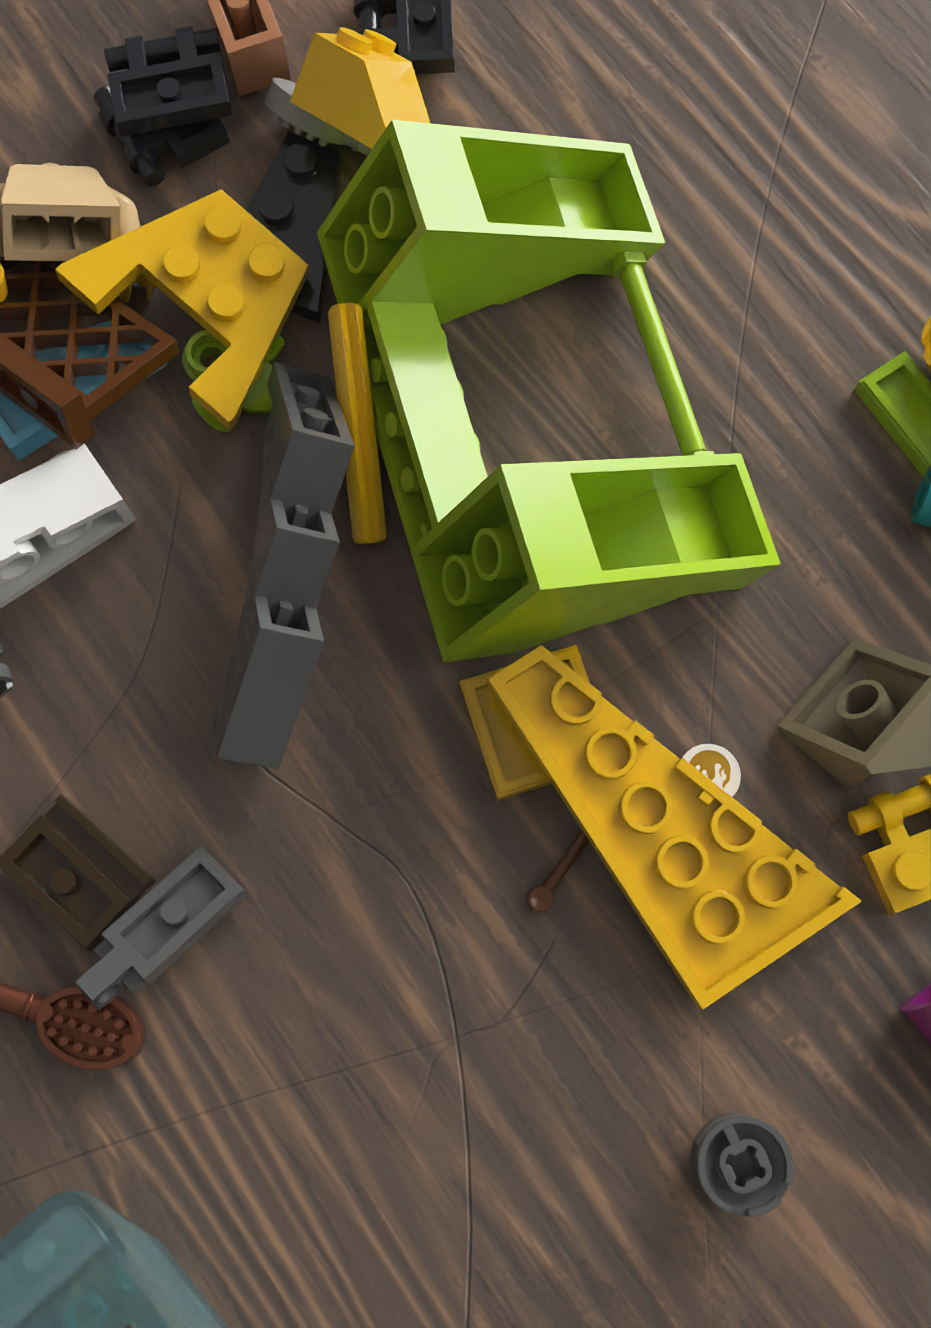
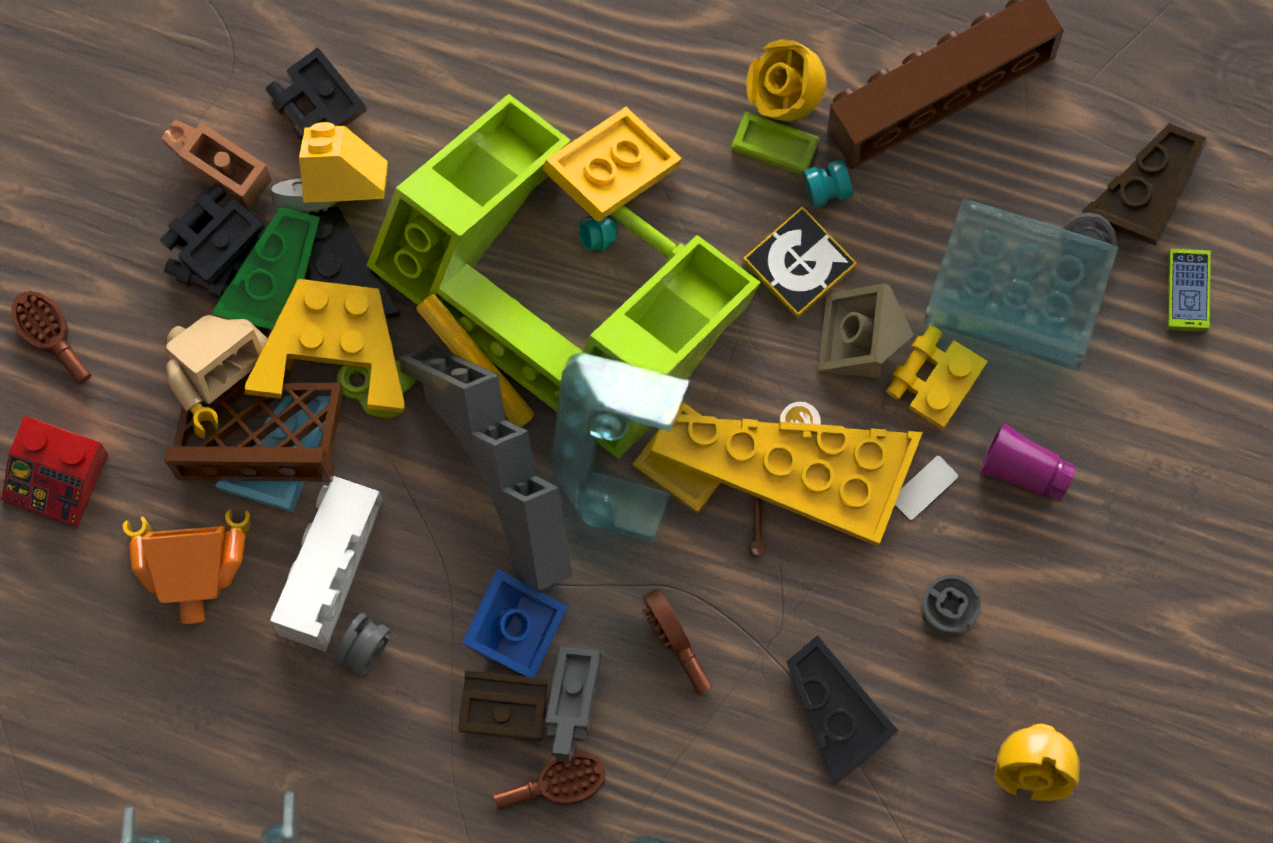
camera: 35 degrees left, 0 degrees up
none -> green wing [210,207,320,330]
none -> blue slope [461,569,568,678]
none -> yellow plate [542,107,682,222]
none -> clear light blue windscreen [551,353,689,543]
none -> teal plate [578,214,619,252]
none -> copper piece [642,588,713,695]
none -> tile [743,206,857,319]
none -> black wing [786,635,899,785]
none -> white sticker [895,456,958,520]

